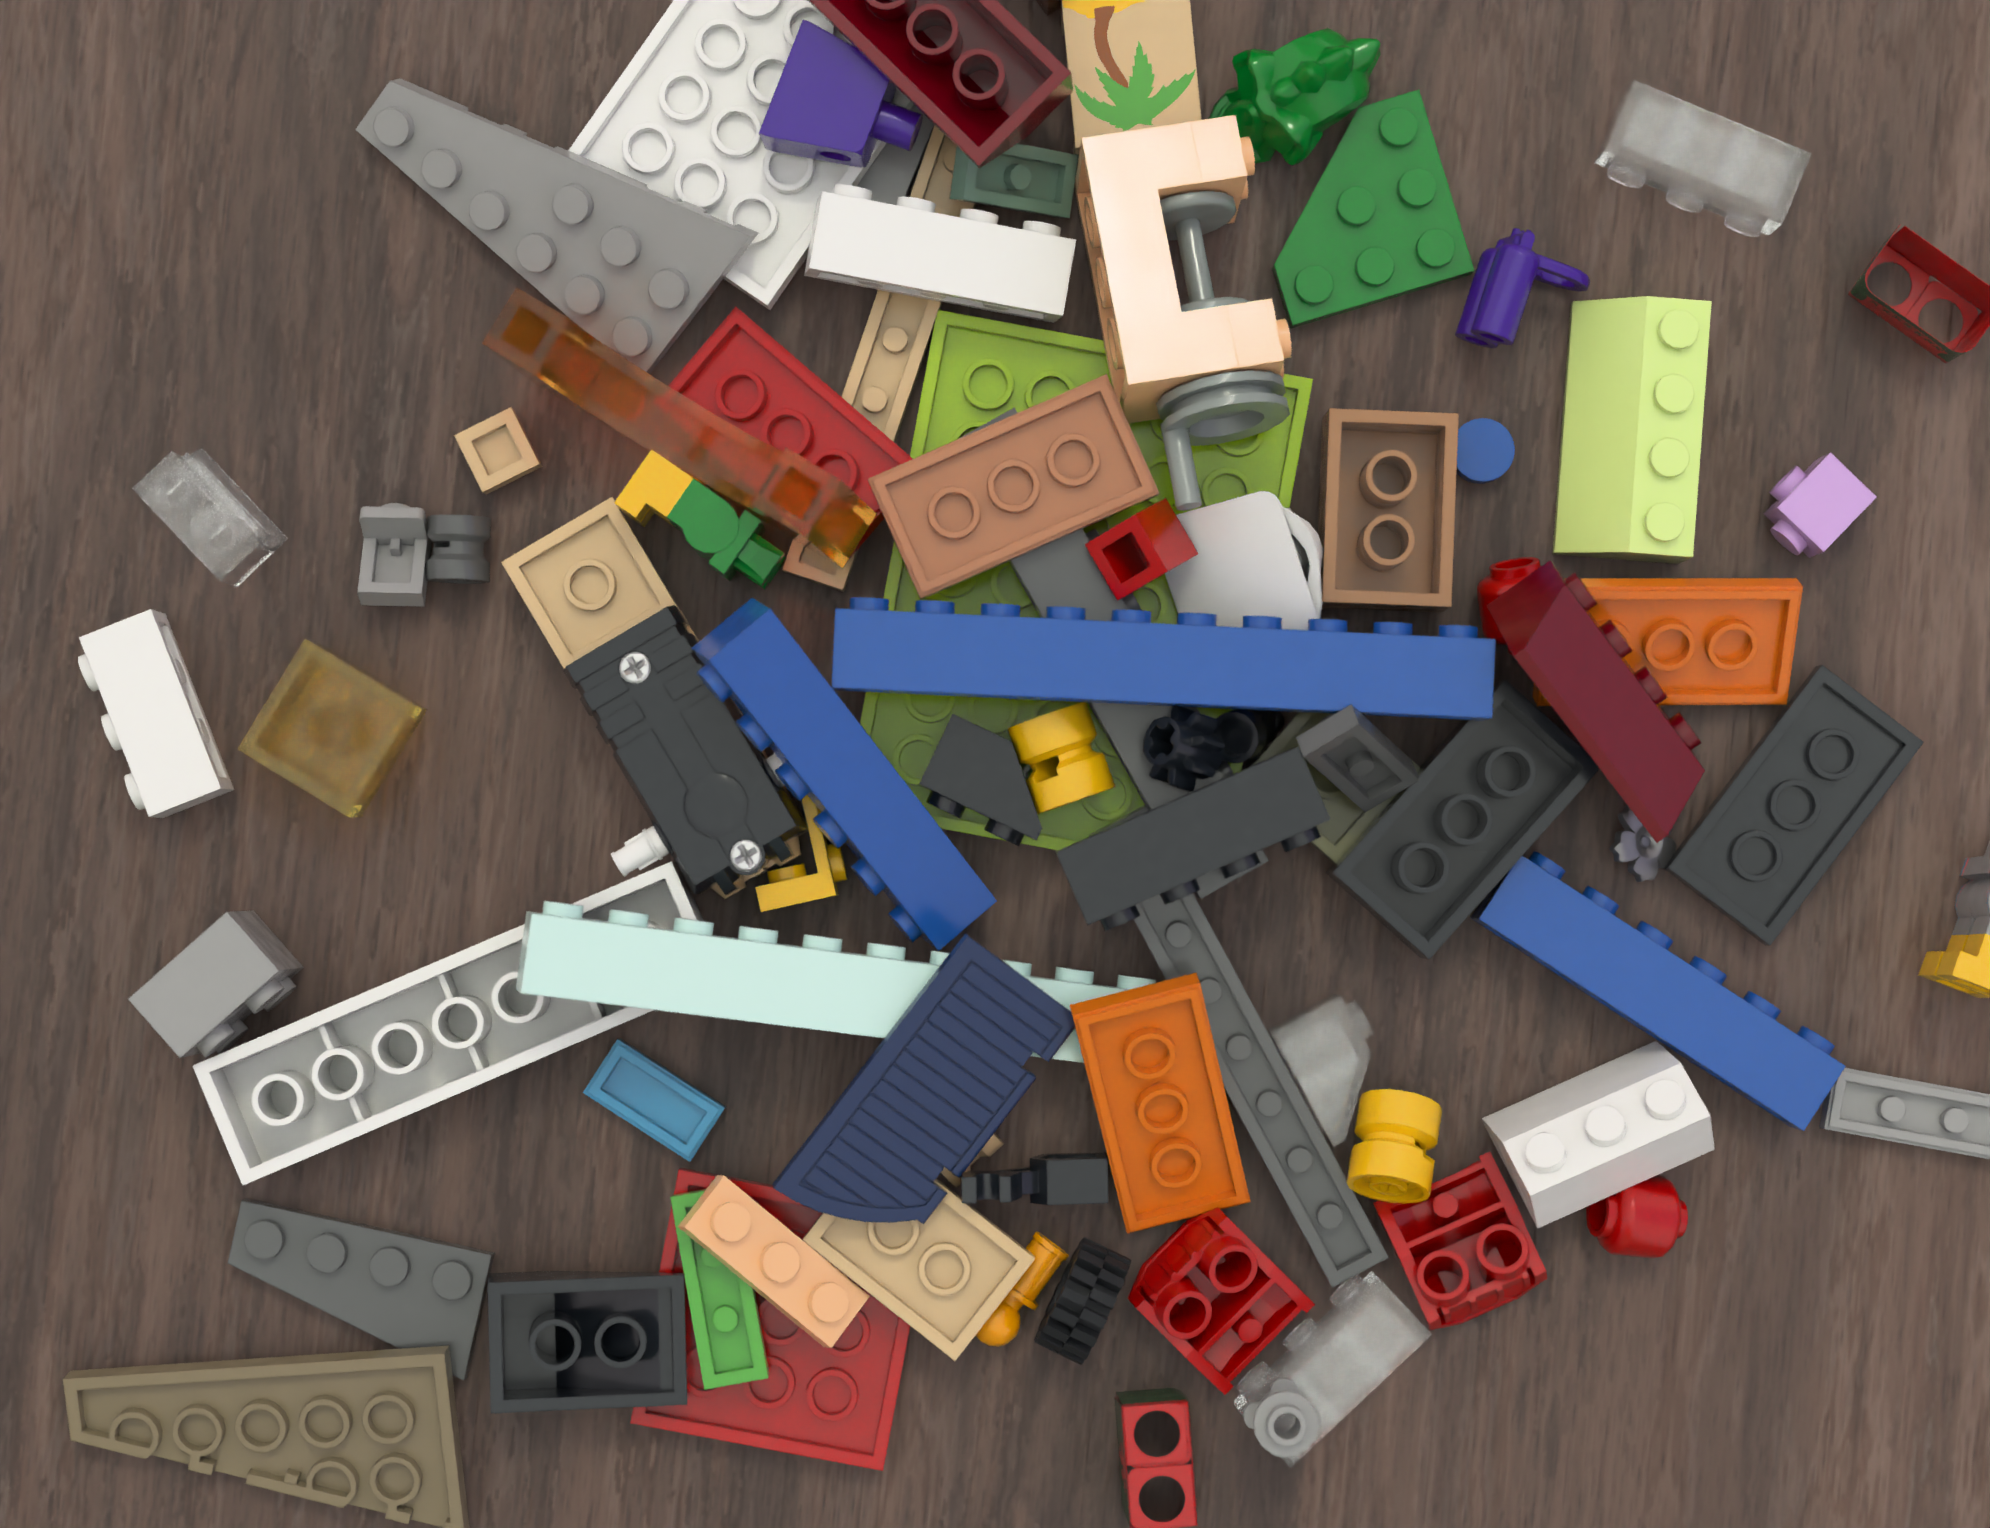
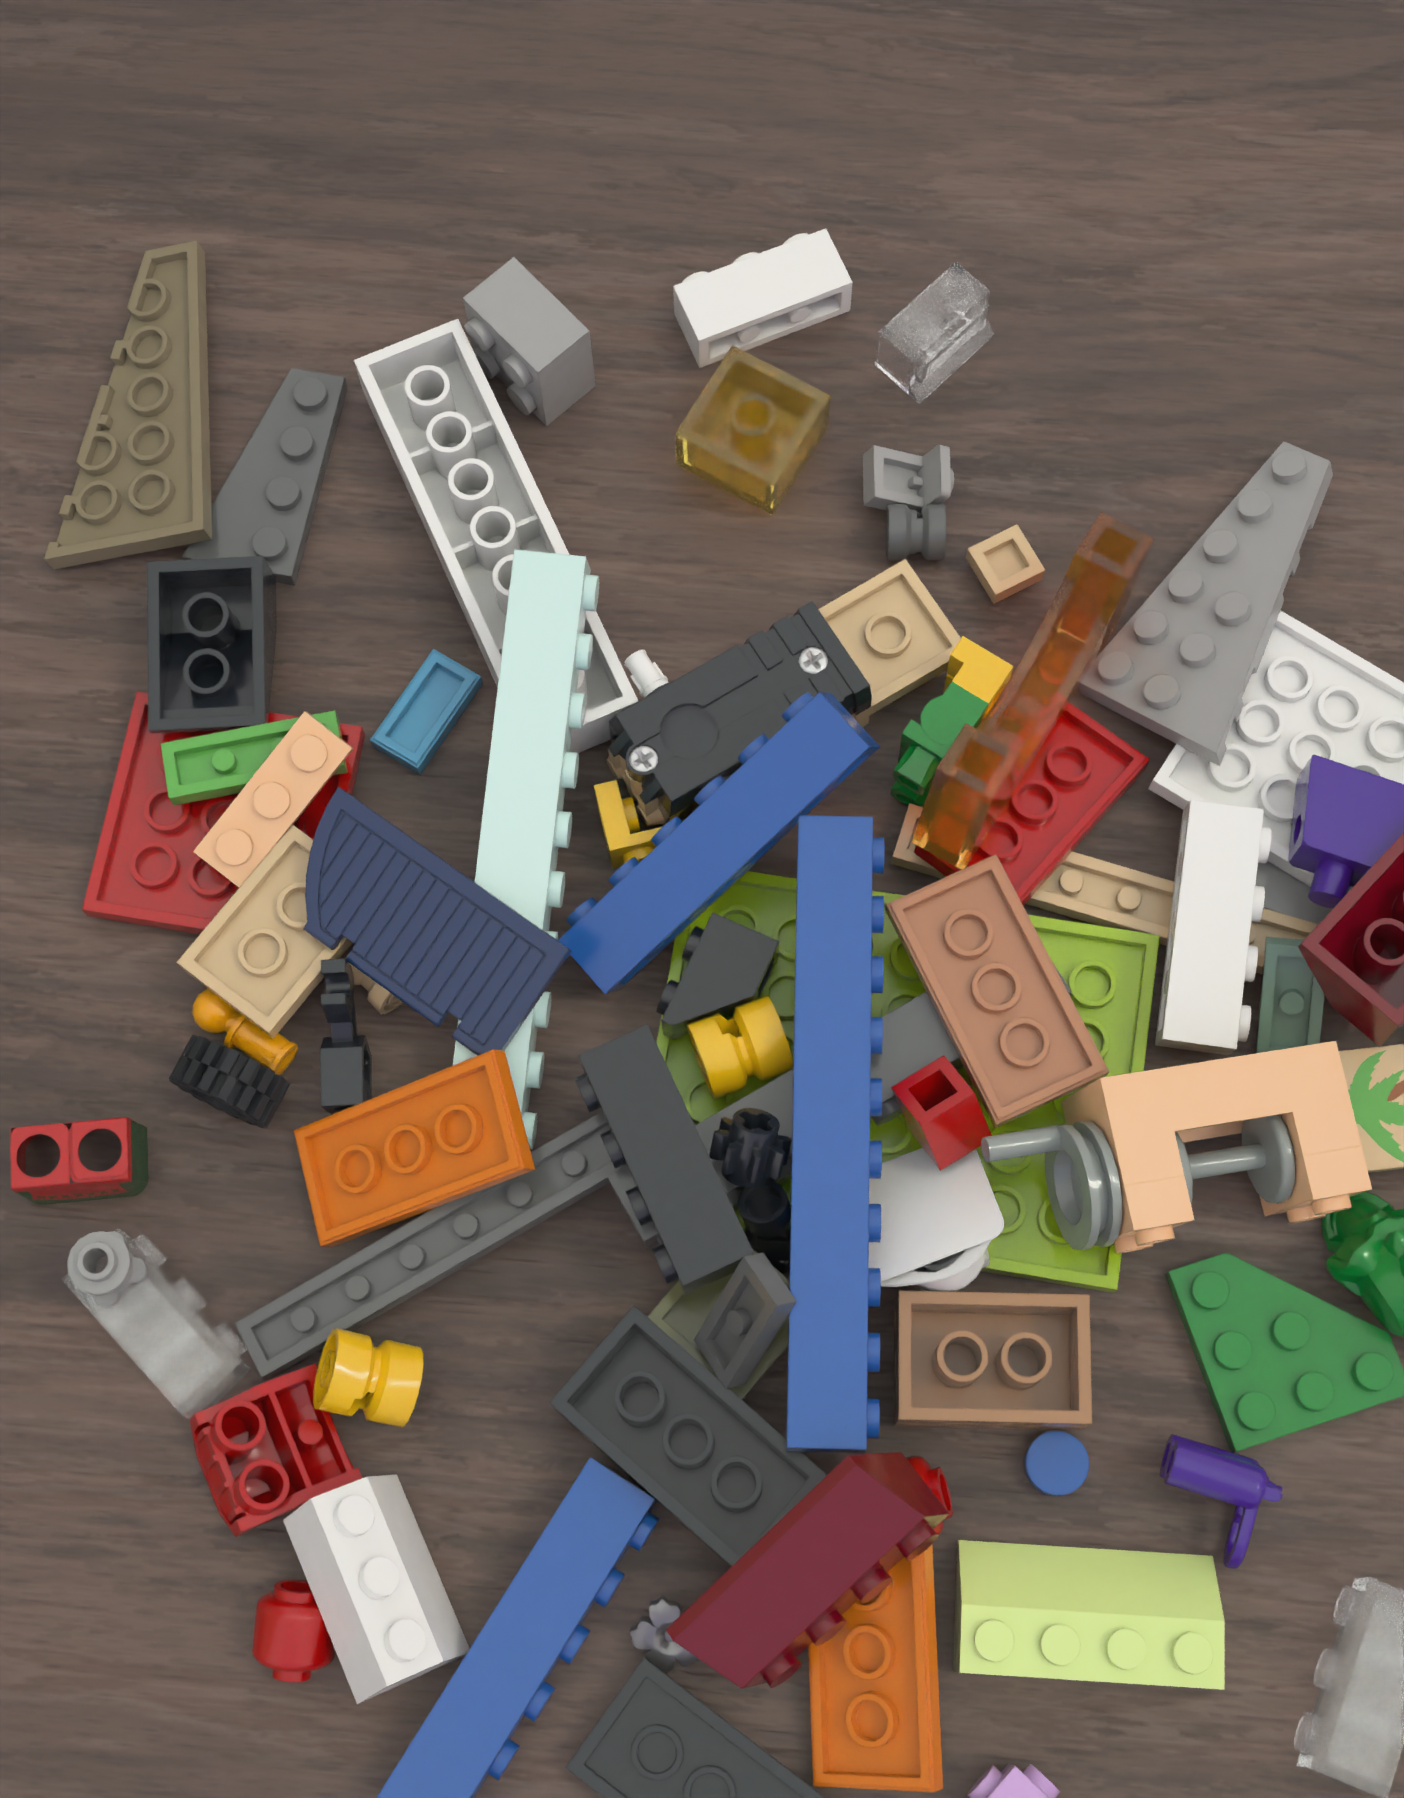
camera: 95 degrees right, 15 degrees down
red slope [1128,1207,1315,1395] -> none
clear slope [1268,994,1373,1147] -> none

